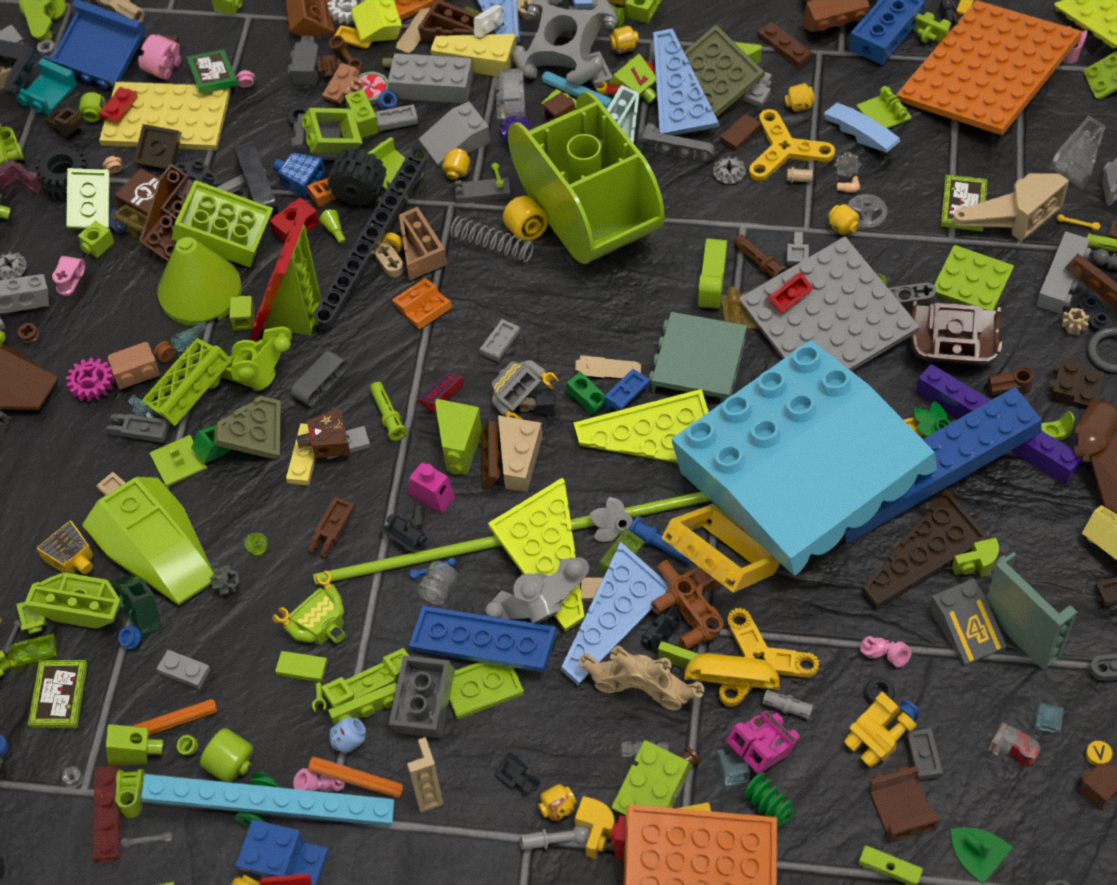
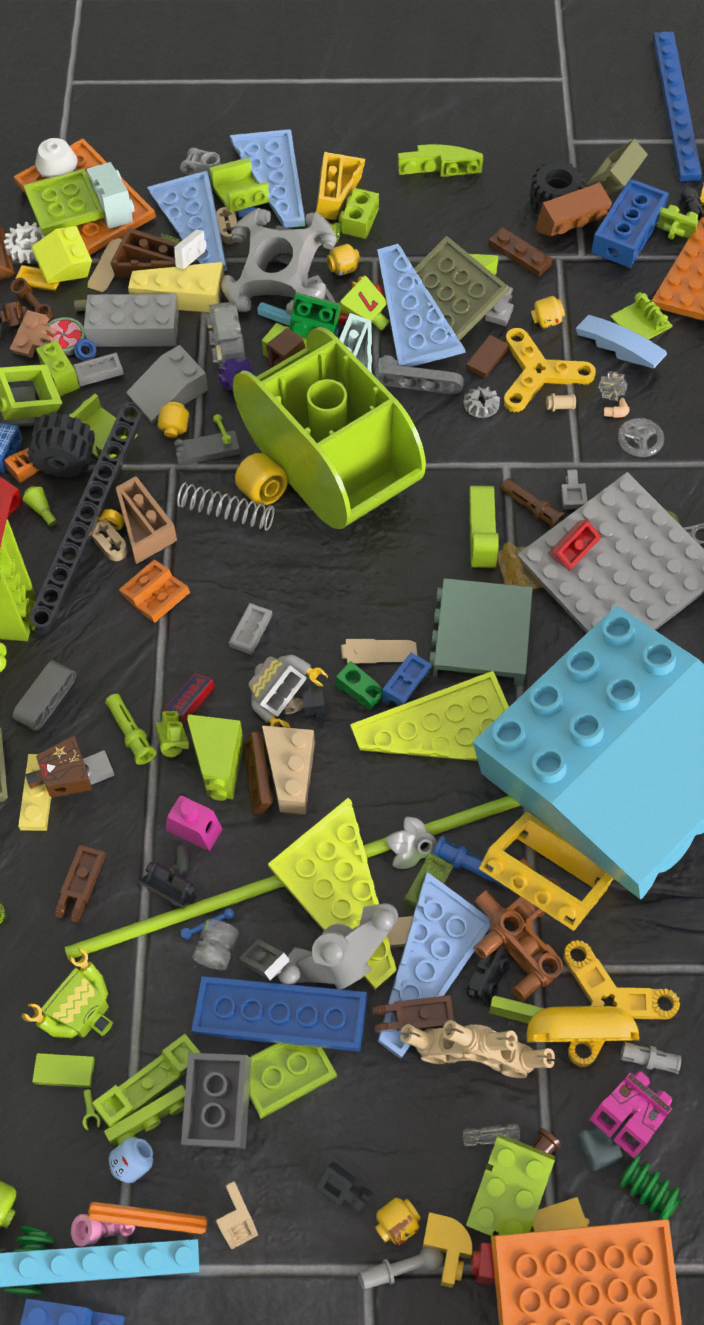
camera: 10 degrees left, 5 degrees up
yellow head [828,204,859,235] -> none
none -> lime hips [155,711,189,757]
none -> dark grey plate [239,939,290,980]
none -> green slope [289,292,340,338]
none -> reddish brown hinge [372,995,454,1033]

